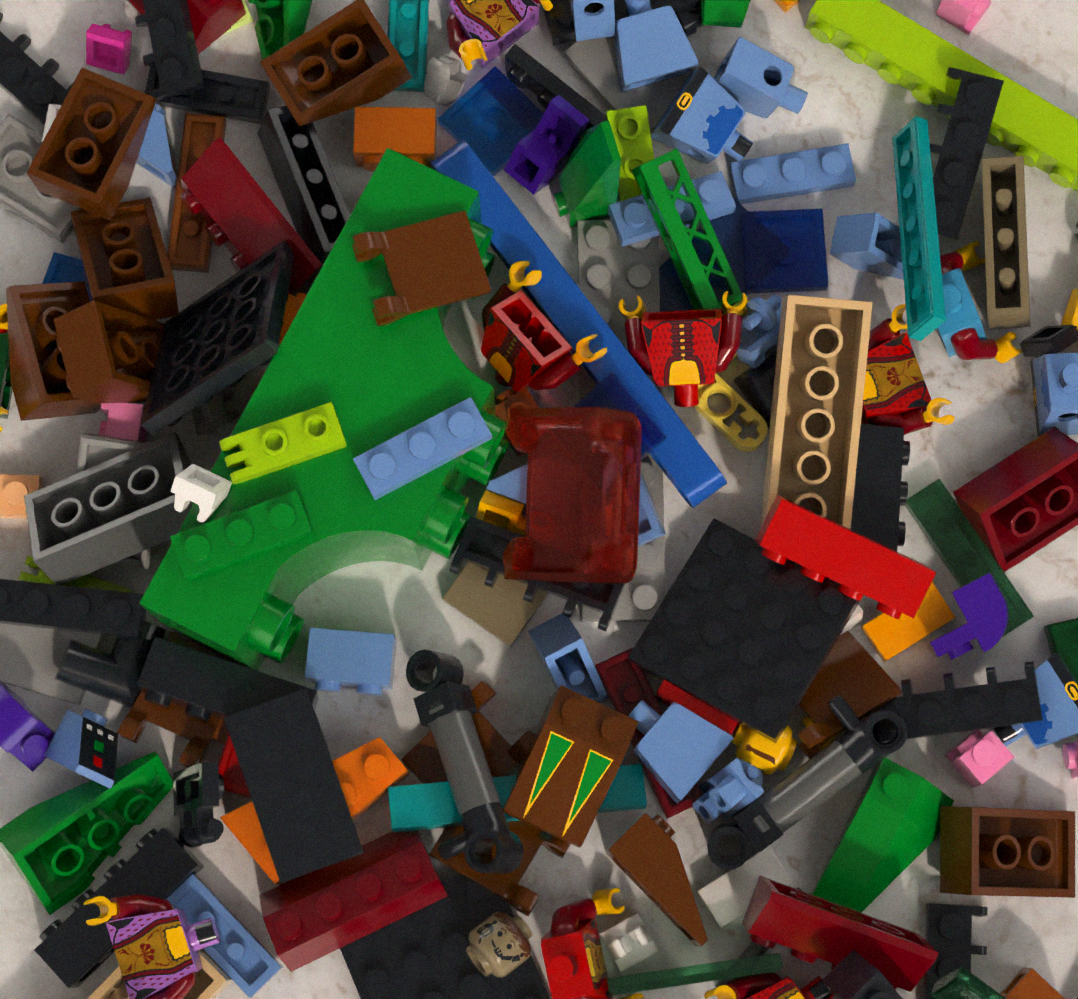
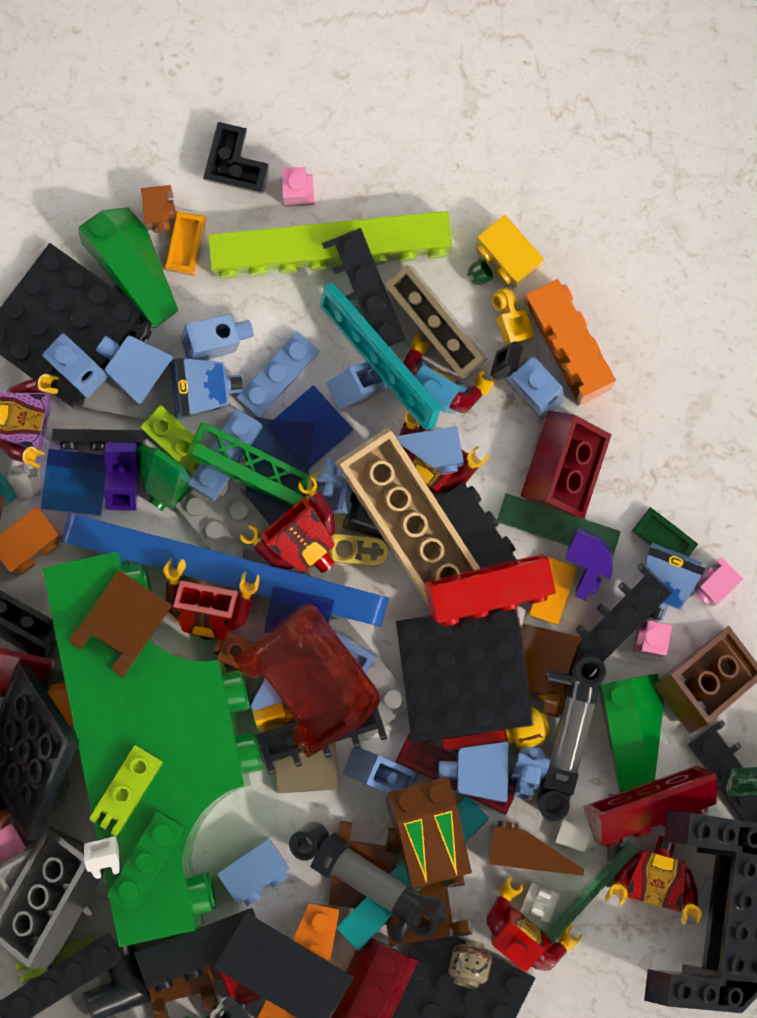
camera: 40 degrees left, 5 degrees up
medium blue plate [353,397,492,500] -> none
none -> medium blue slope [396,426,464,475]

